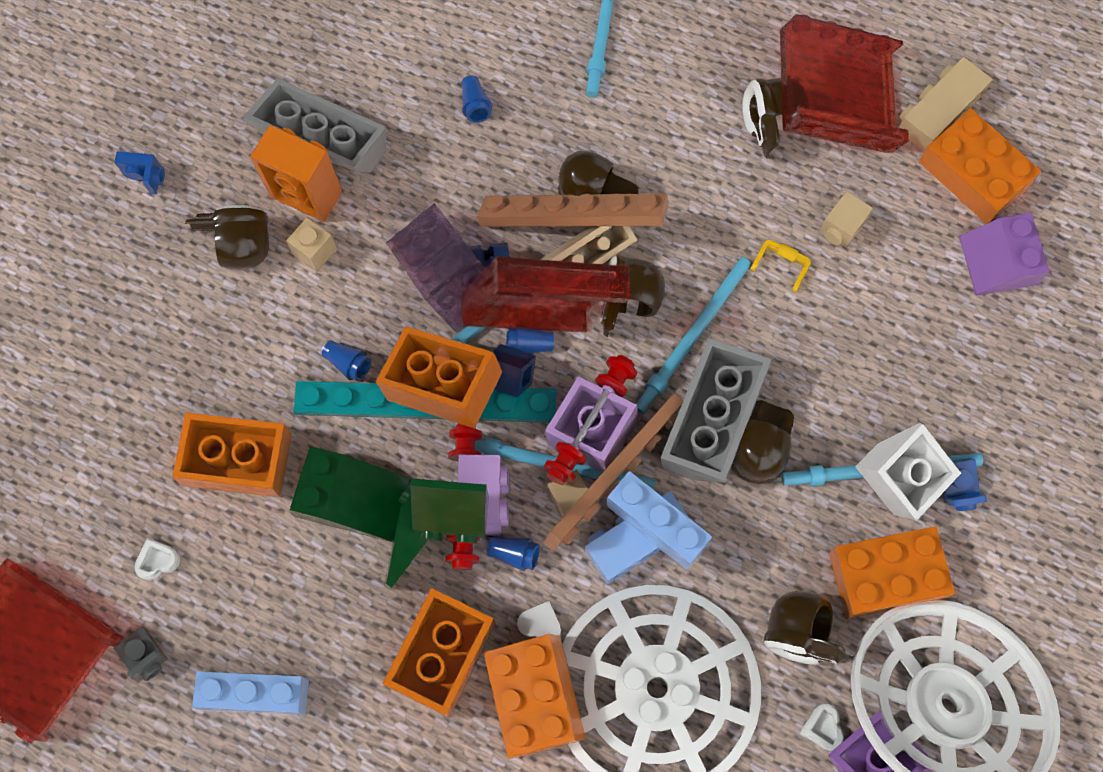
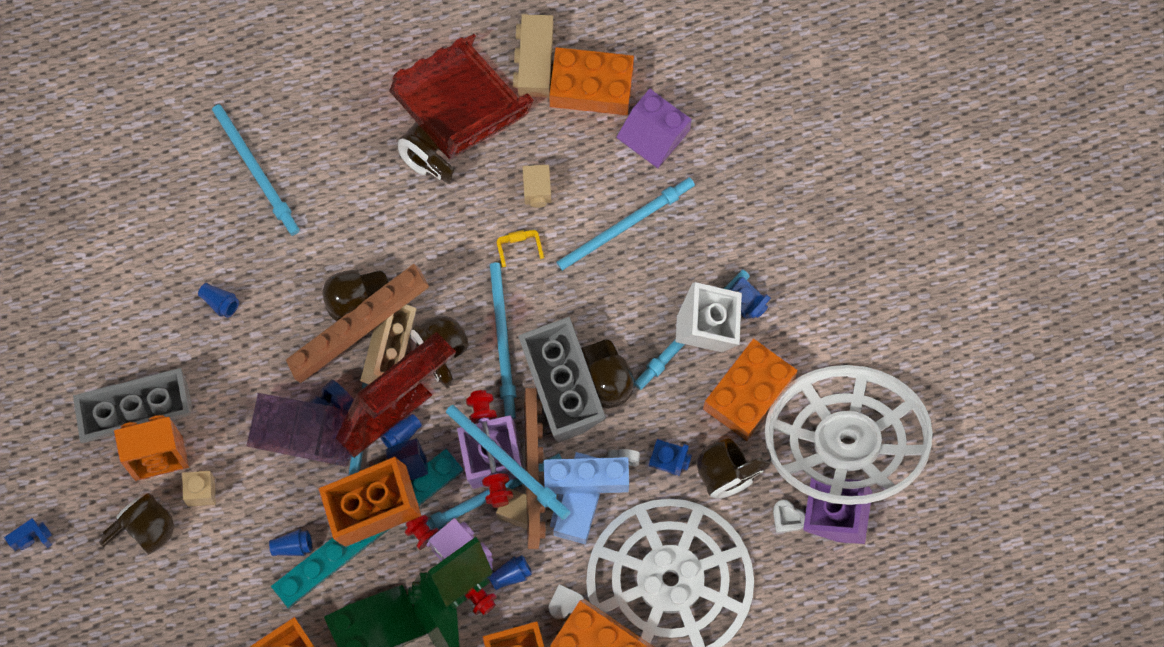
camera: 45 degrees left, 0 degrees up
none -> medium azure bar [446,405,570,520]
none -> medium azure bar [556,177,695,271]
none -> white tile [607,449,640,467]
none -> blue bracket [649,439,692,476]

